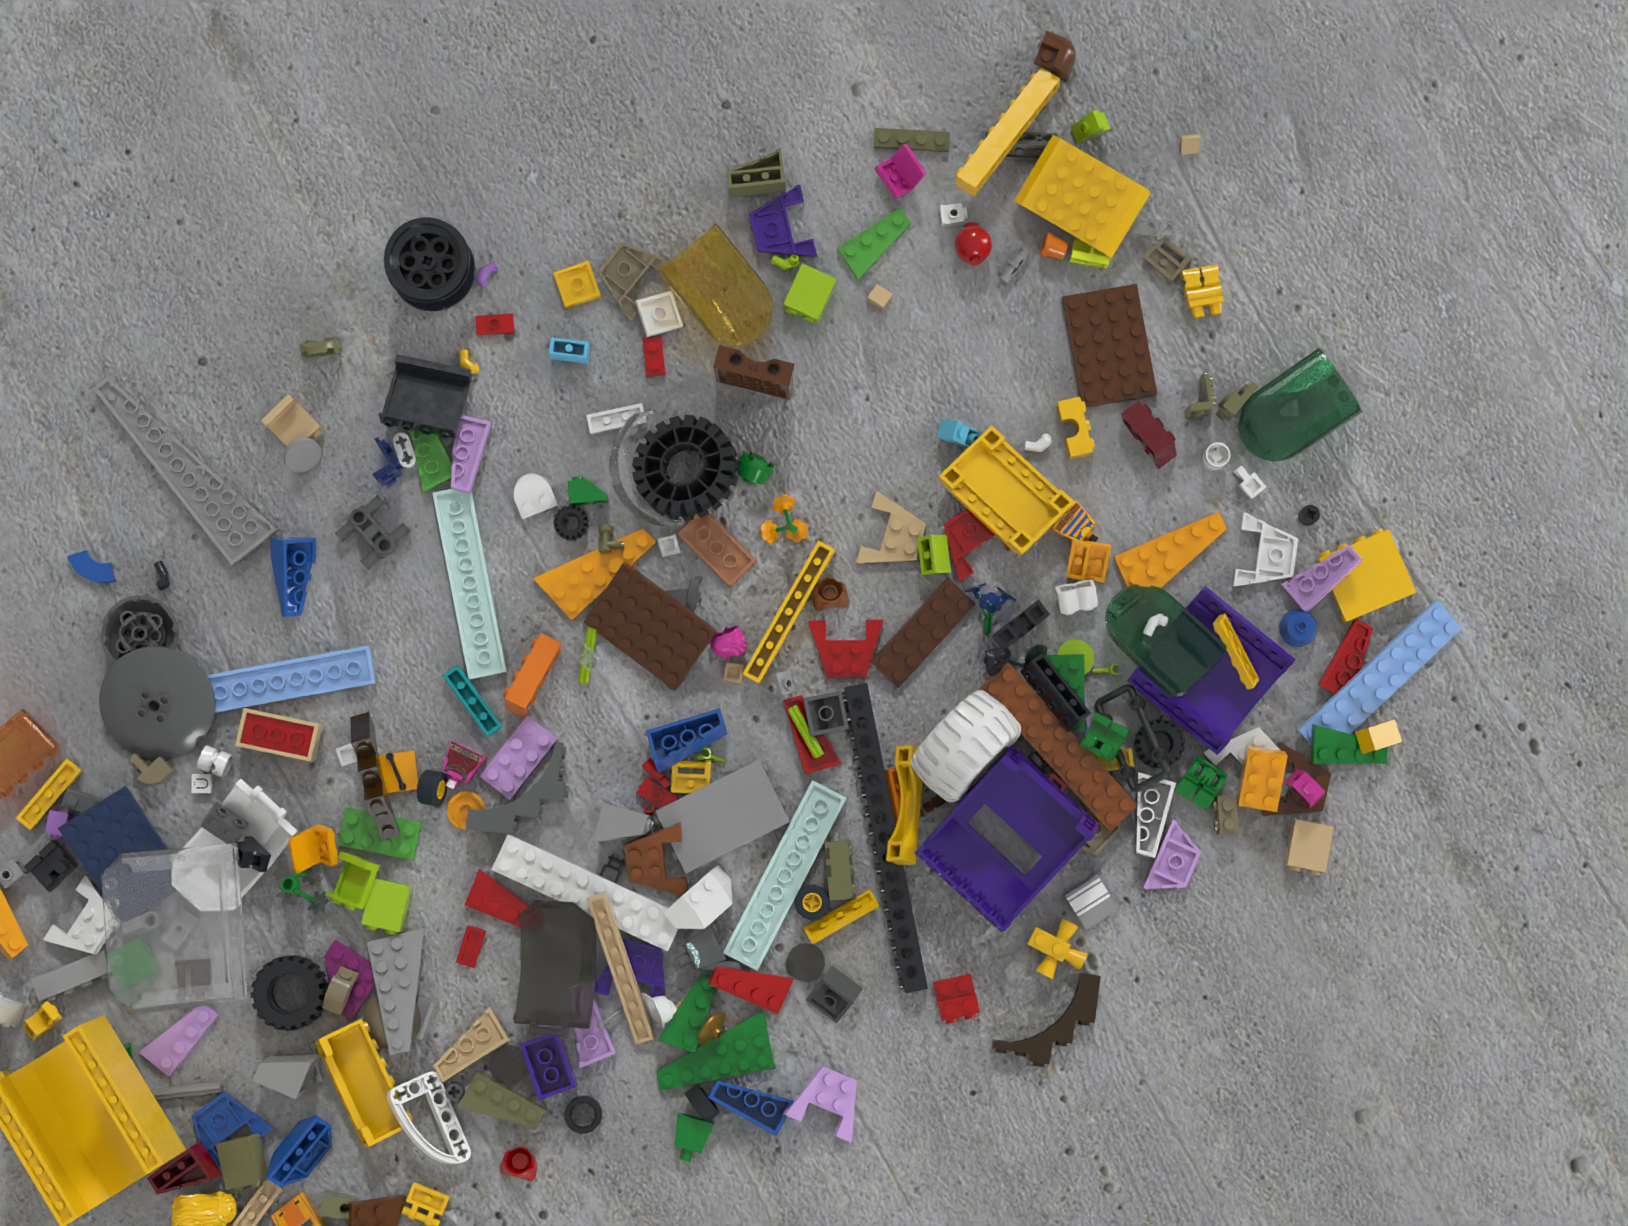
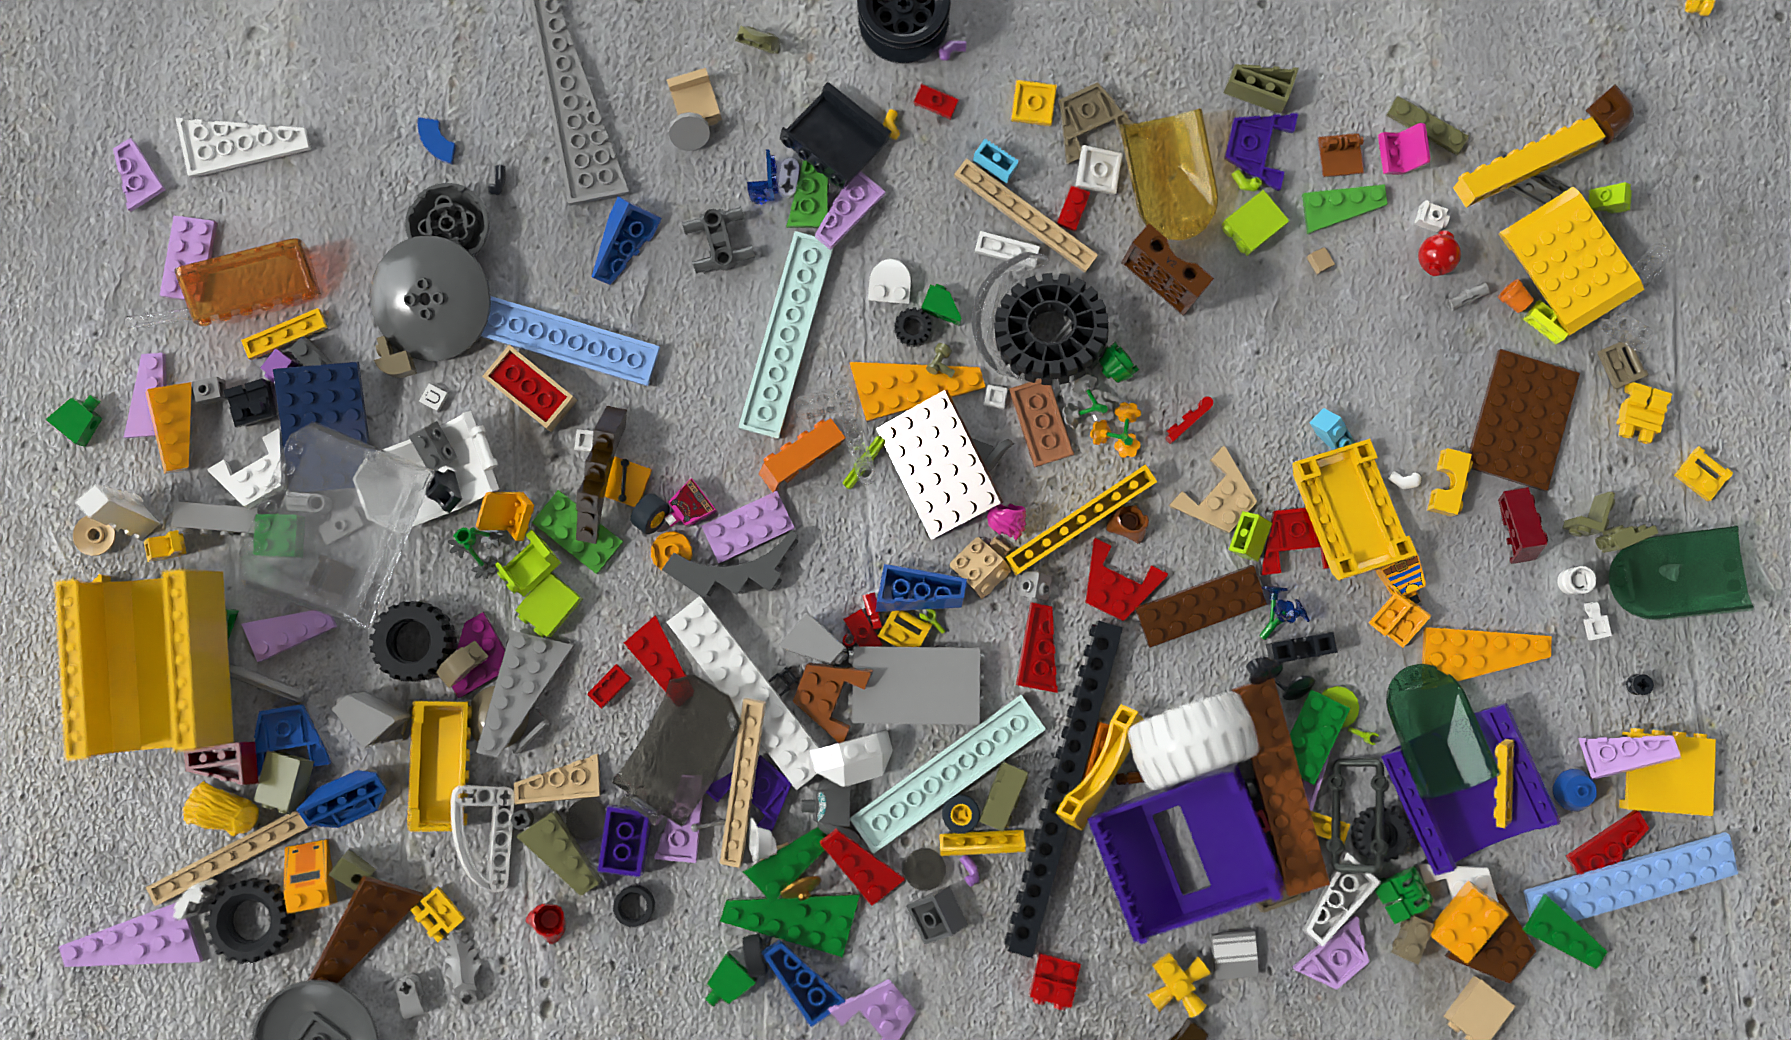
camera: 25 degrees right, 0 degrees up
white wheel [197,745,233,778] -> none
teal brick [442,664,503,738] -> none
lime axle [788,705,824,758] -> none
dark grey slope [803,691,849,736] -> none
black brick [1020,653,1092,732] -> none
white brick [1055,580,1098,615] -> none
green hips [1079,712,1131,762] -> none
white arm [1143,614,1169,637] -> none
tan slope [1179,134,1201,155] -> none
white wing [1233,512,1298,587] -> none
dark pink torso [1283,769,1325,809] -> none
yellow panel [1355,719,1402,754] -> none
none -> tan bracket [950,537,1012,599]
none -> tan plate [954,158,1098,273]
none -> medium lavender arm [959,855,980,887]
none -> light grey plant [1062,373,1114,429]
none -> red plate [1165,396,1214,444]
none -> dark orange hinge [1318,133,1364,177]
none -> yellow plate [1674,446,1733,501]

